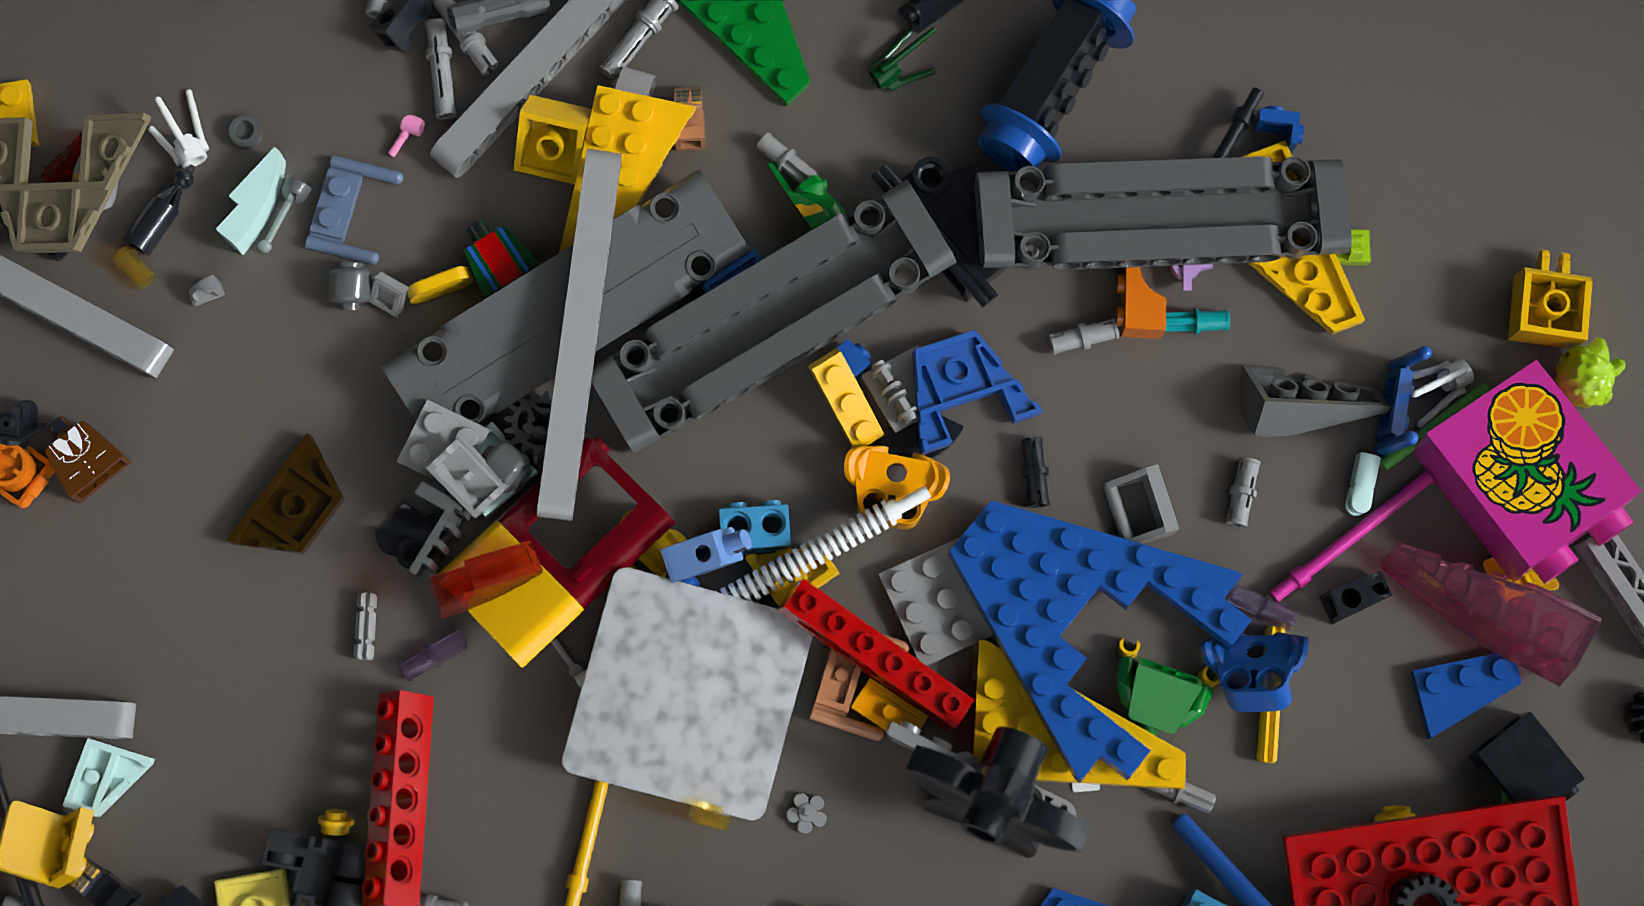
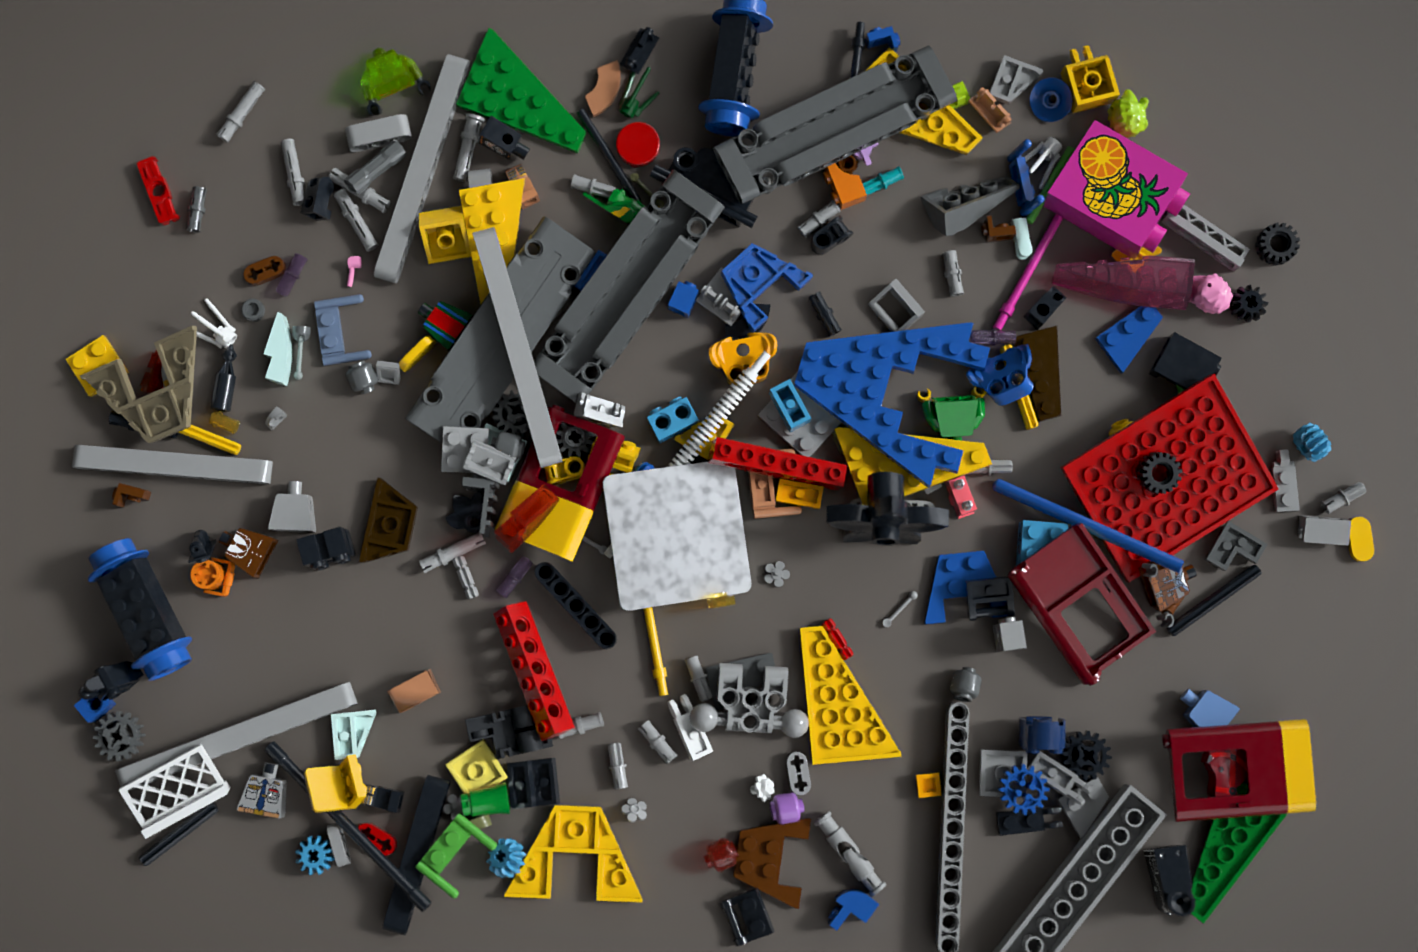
camera: 20 degrees left, 5 degrees up
yellow plate [318,809,354,835] -> none
medium blue torso [661,527,752,583] -> none
yellow plate [808,348,885,448] -> none
light grey hinge [887,720,980,770] -> none
none -> yellow axle [179,425,241,455]
none -> reddish brown beam [243,256,286,286]
none -> light grey torso [268,481,316,533]
none -> clear purple axle [276,253,308,297]
none -> black brick [296,526,356,571]
none -> nougat piece [387,669,441,714]
none -> light grey pin [419,531,486,573]
none -> black torso [479,116,530,160]
none -> black beam [535,562,617,649]
none -> yellow piece [544,457,586,486]
none -> dark grey gear [556,423,595,458]
none -> hinge [574,392,625,428]
none -> black piece [577,109,641,201]
none -> nougat tile [585,61,621,118]
none -> red tile [616,122,660,168]
none -> olive hinge [630,173,664,208]
none -> dark azure brick [769,379,811,433]
none -> black piece [811,215,854,255]
none -> reddish brown plate [837,155,858,174]
none -> coral piece [945,476,977,519]
none -> nougat hinge [968,87,1012,133]
none -> reddish brown bracket [981,215,1016,243]
none -> light grey wing [990,55,1043,105]
none -> dark brown wing [1013,325,1061,422]
none -> blue dish [1030,77,1073,122]
none -> bright pink animal [1186,273,1233,314]

